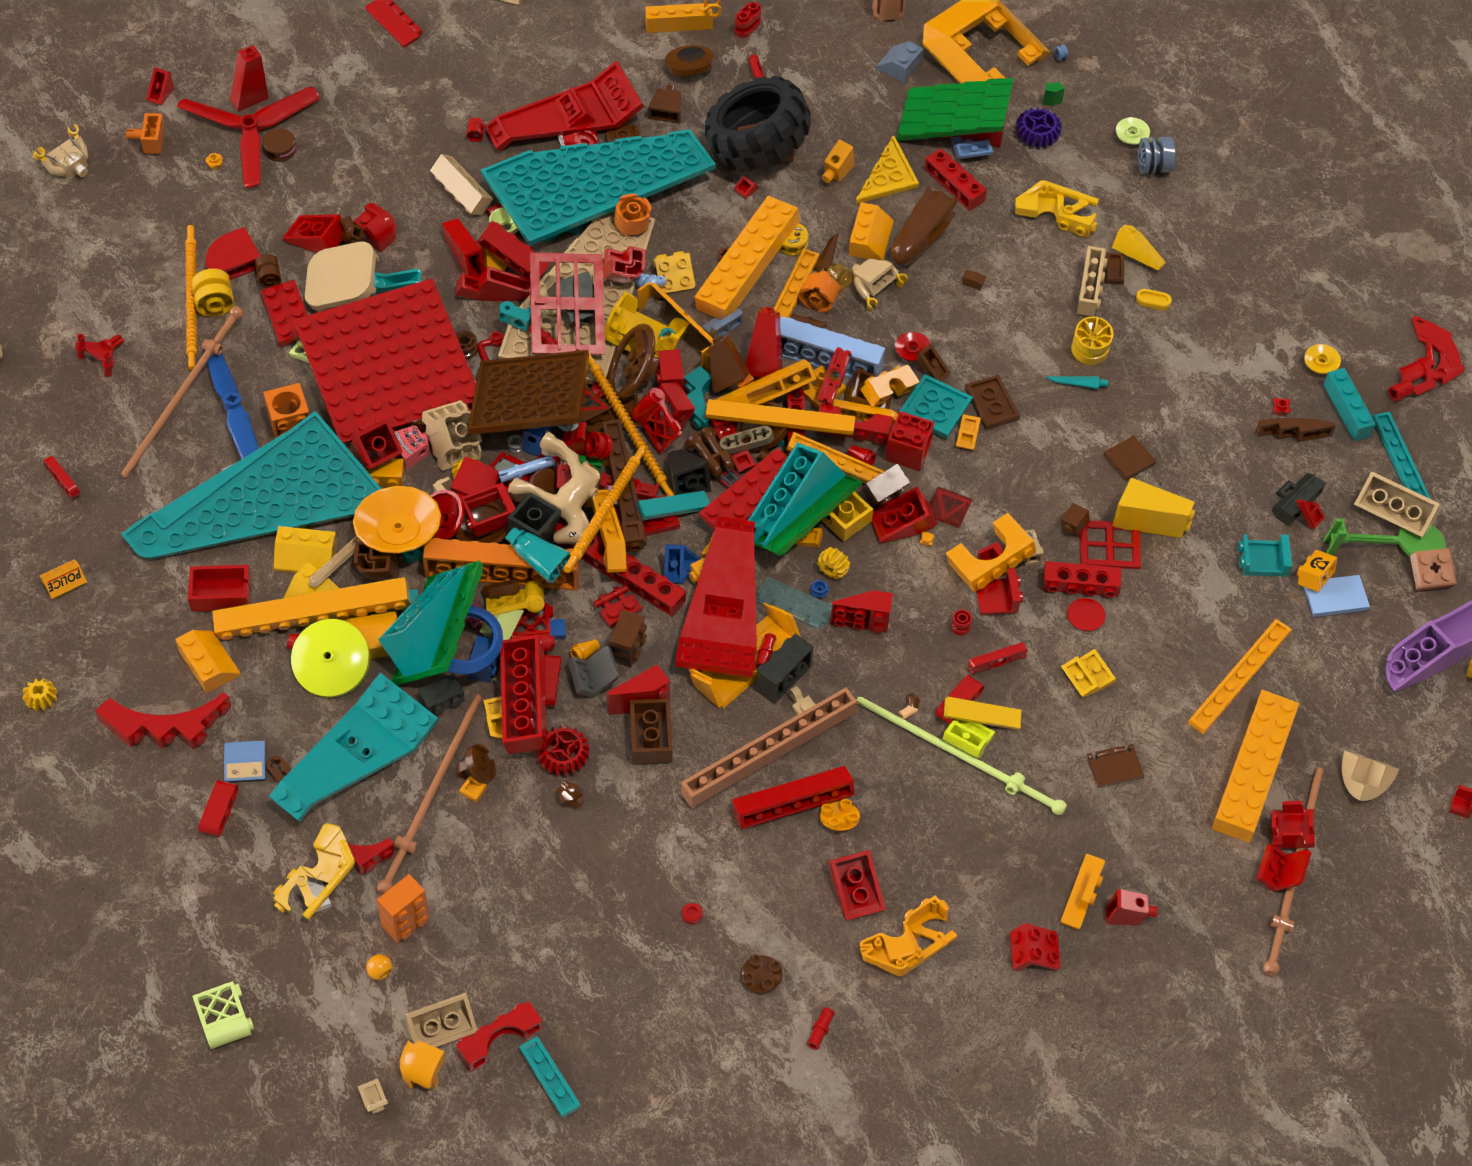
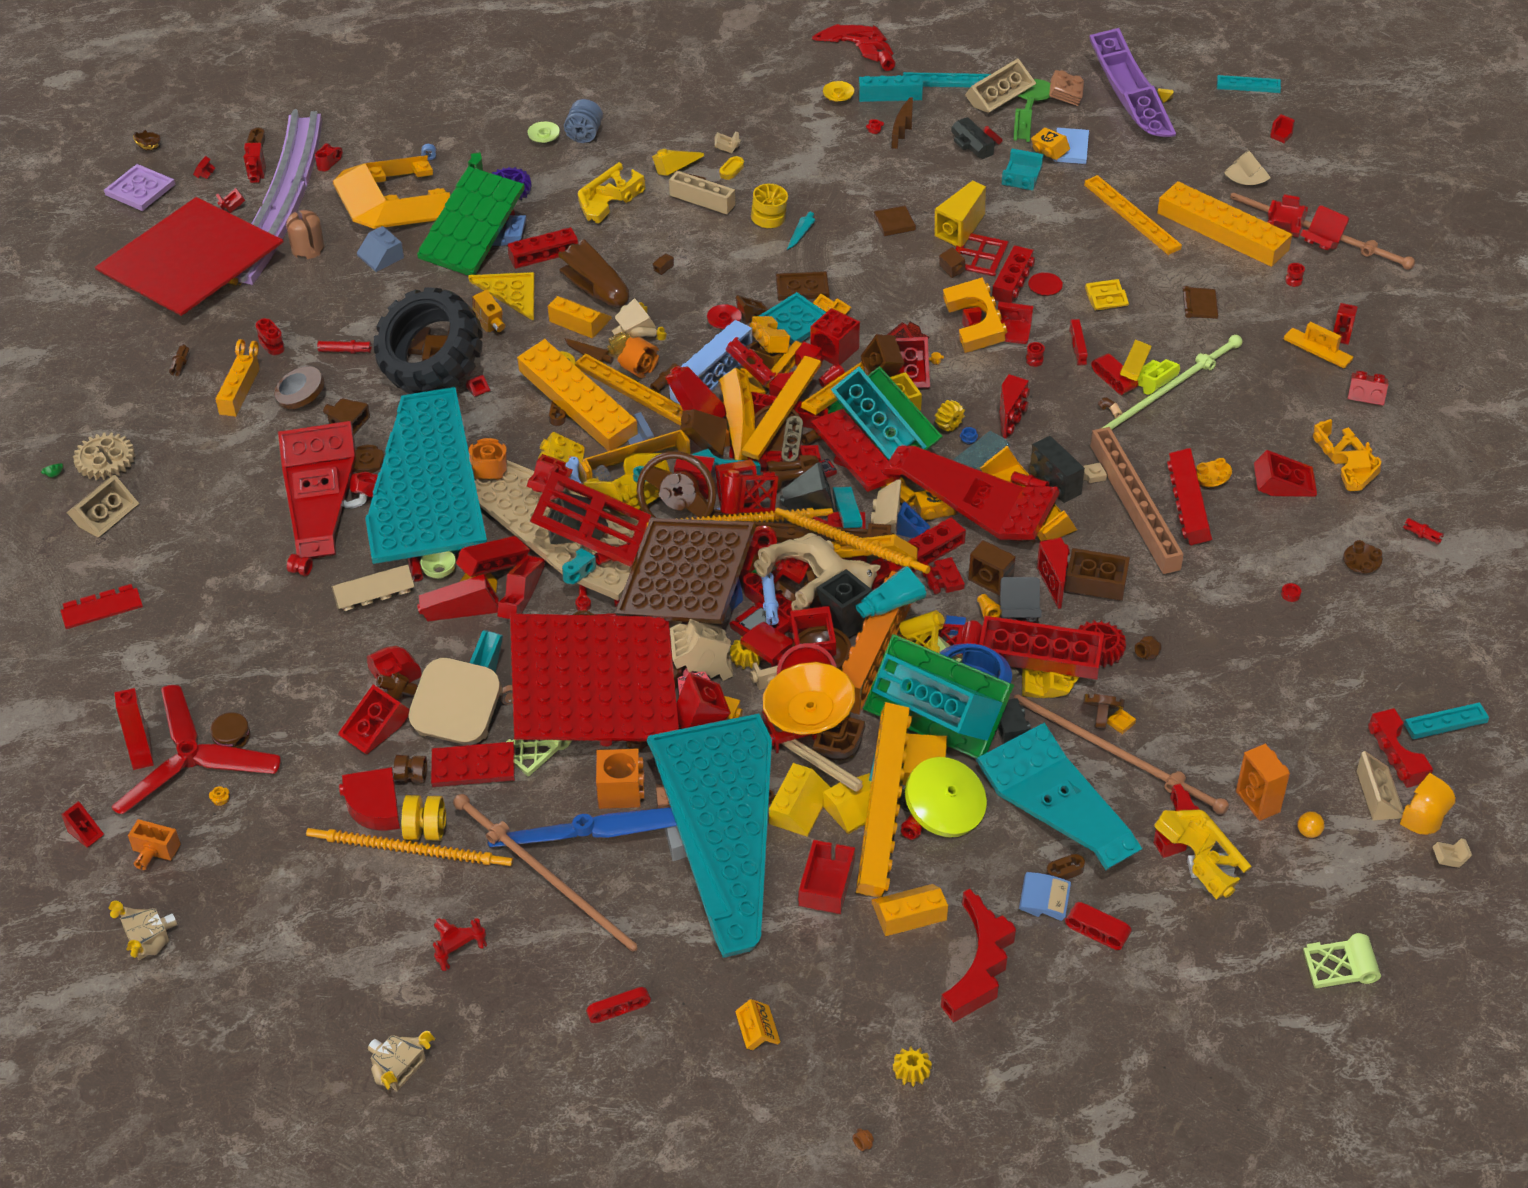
camera: 70 degrees left, 10 degrees down
none -> tan bracket [715,132,740,153]
none -> tan slope [871,480,901,535]
none -> red wheel [1285,263,1305,287]

